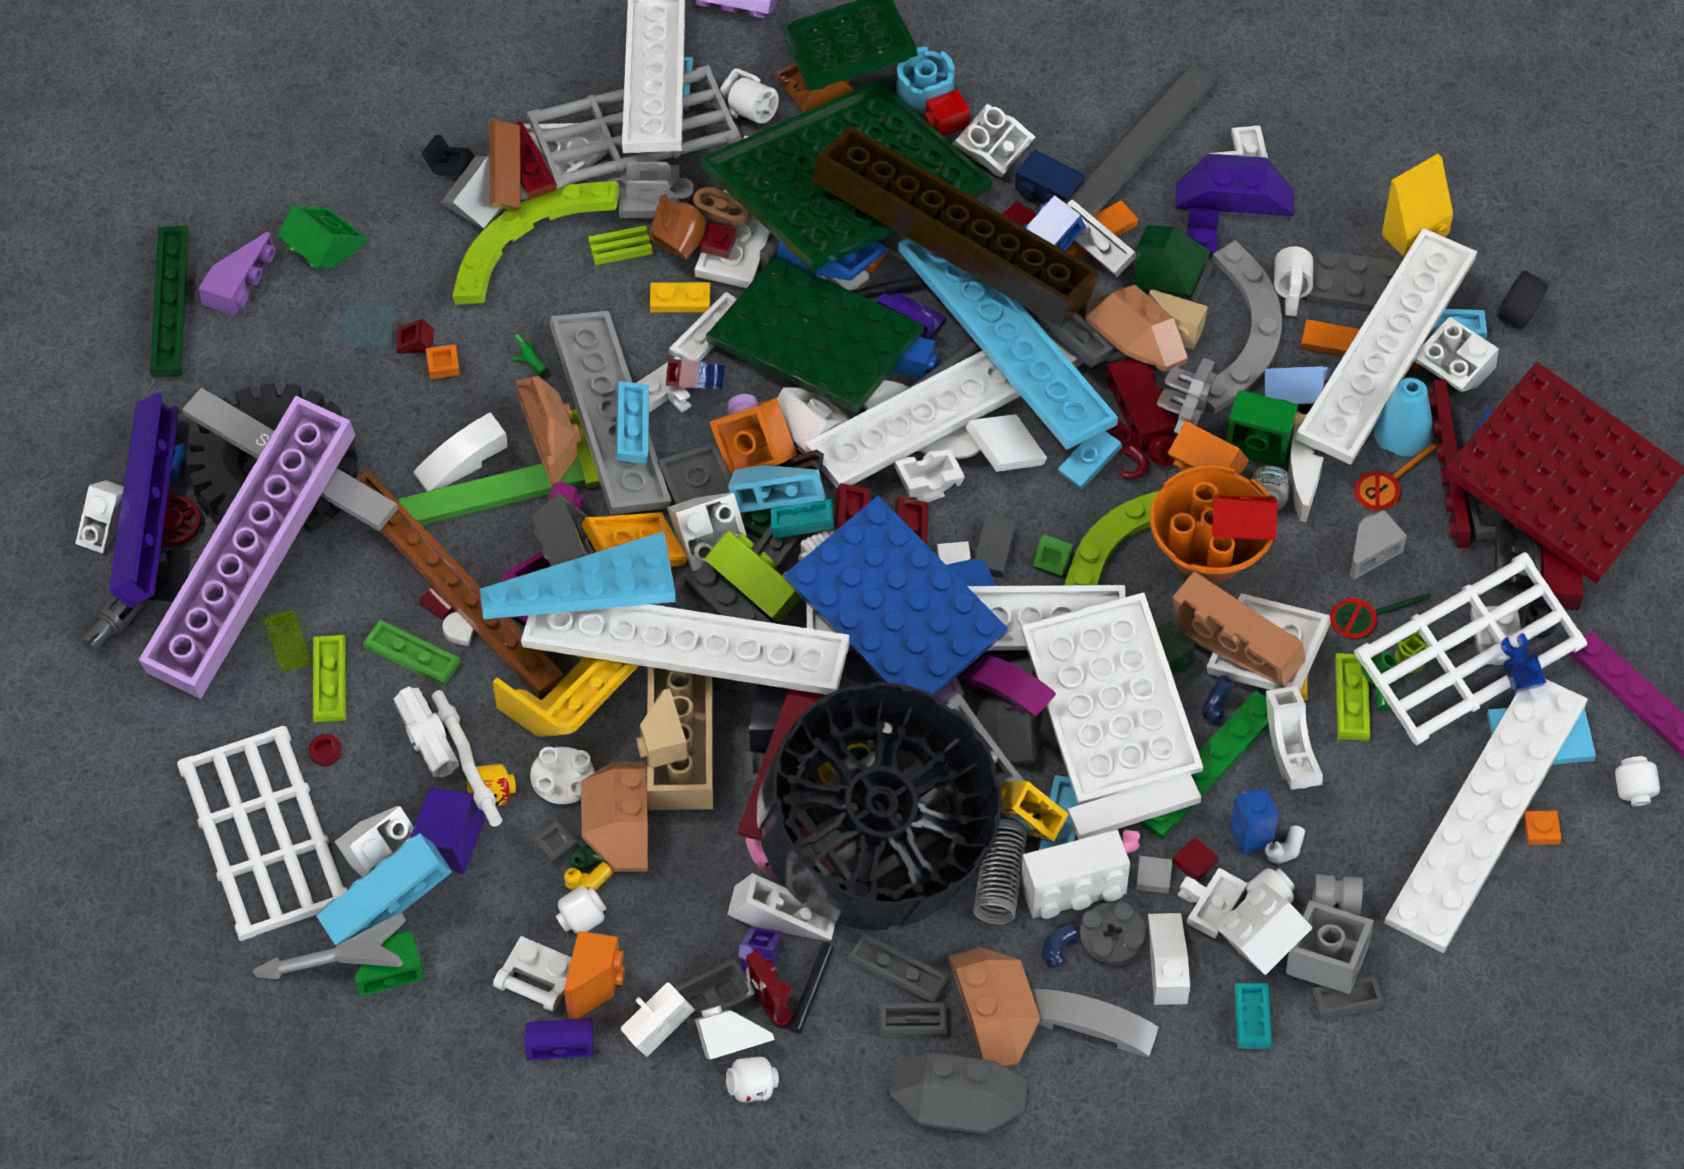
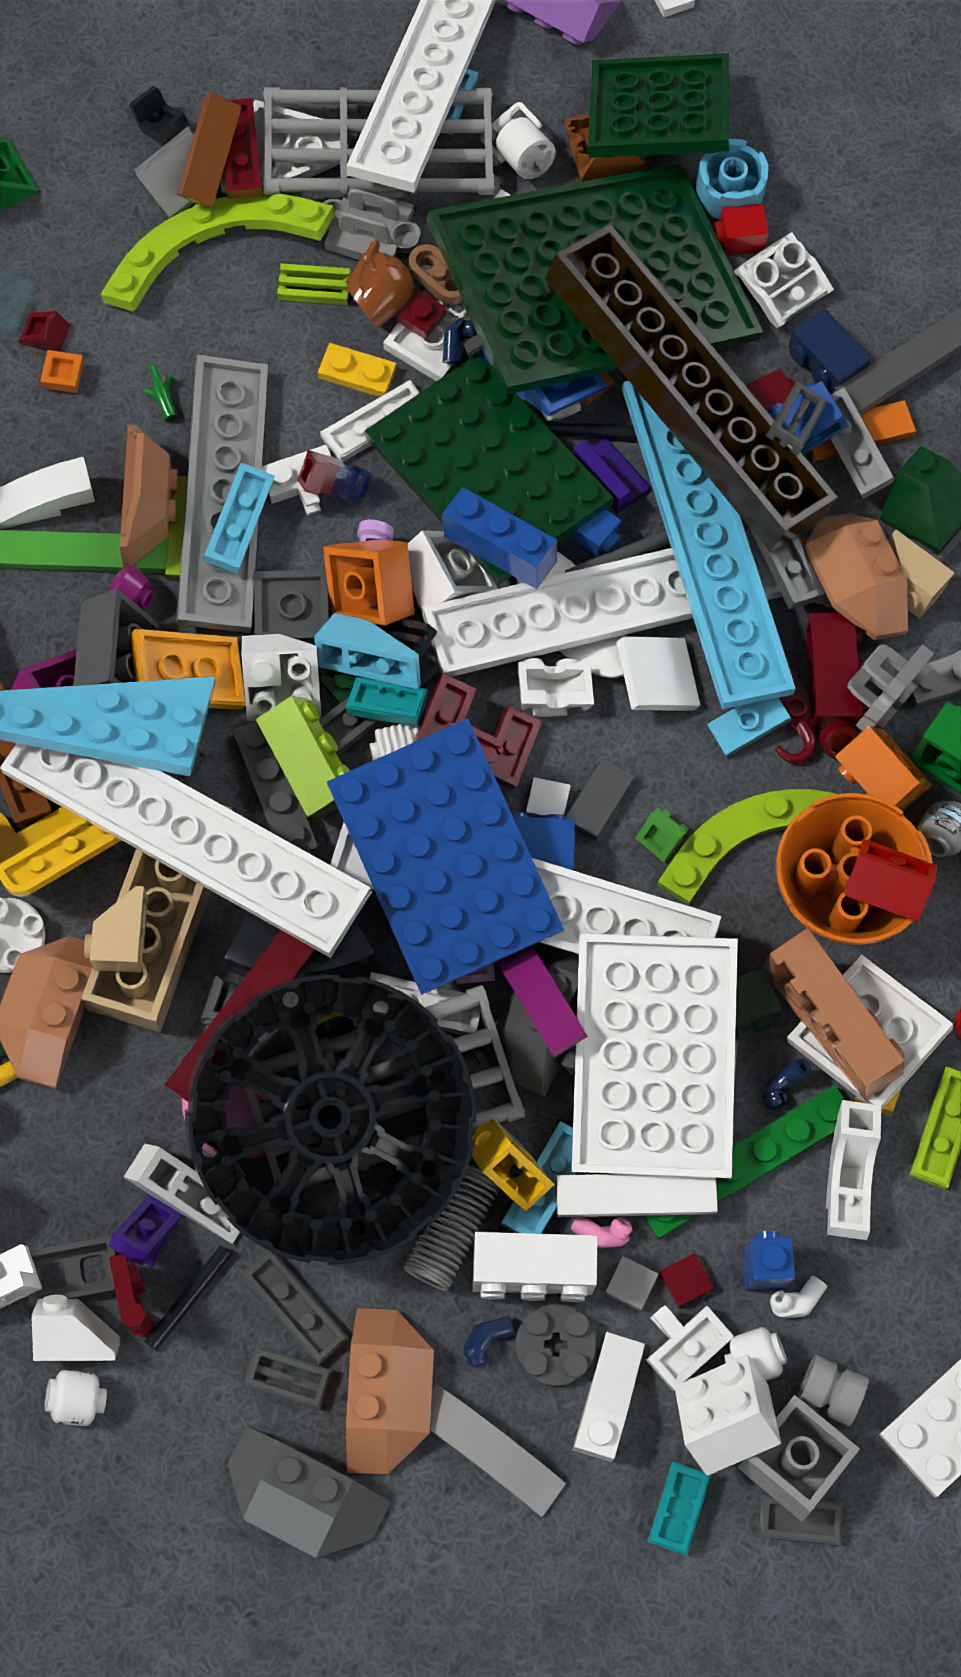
camera: 15 degrees right, 15 degrees up
none -> dark blue arm [442,317,477,364]
none -> blue brick [442,487,557,589]
none -> dark grey tile [766,381,828,455]

